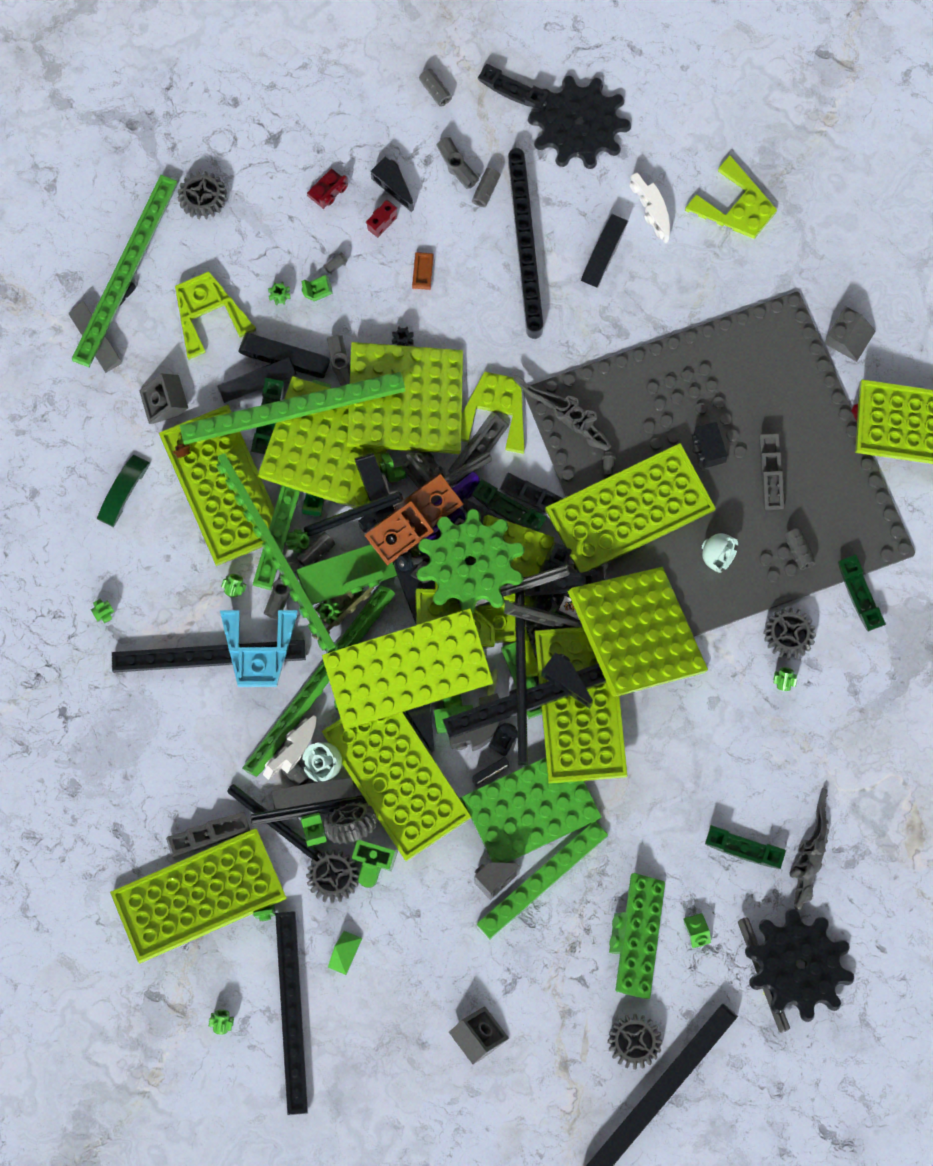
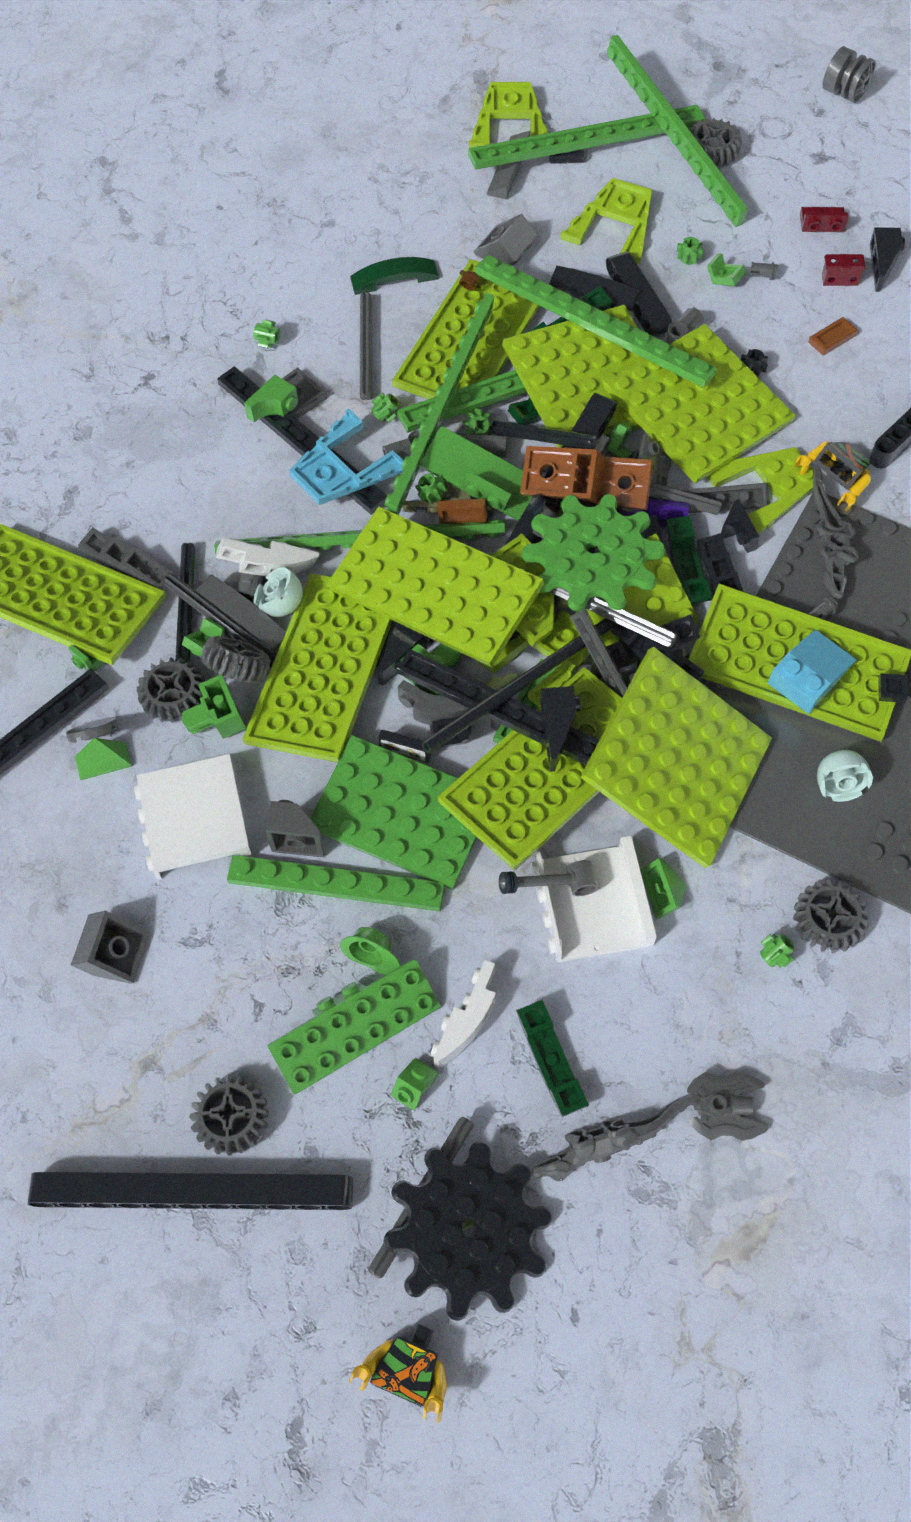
camera: 50 degrees right, 10 degrees down
none -> dark grey tile [66,717,119,743]
none -> white panel [134,754,252,880]
none -> bright green arch [244,375,298,423]
none -> dark grey tile [282,367,327,419]
none -> bright green piece [340,927,401,975]
none -> torso [349,1324,447,1423]
none -> dark grey axle [360,293,372,400]
none -> white slope [431,960,496,1069]
none -> dark orange tile [437,499,488,524]
none -> lime wing [469,82,548,148]
none -> dark grey piece [499,860,599,896]
none -> white panel [531,836,657,962]
none -> bright green plate [607,35,748,227]
none -> bright green slope [640,858,687,919]
none -> dark grey piece [687,1072,768,1141]
none -> black slope [721,499,760,553]
none -> medium azure slope [768,630,856,714]
none -> torso [794,441,871,511]
none -> dark grey wheel [822,46,876,103]
none -> black plate [878,673,908,703]

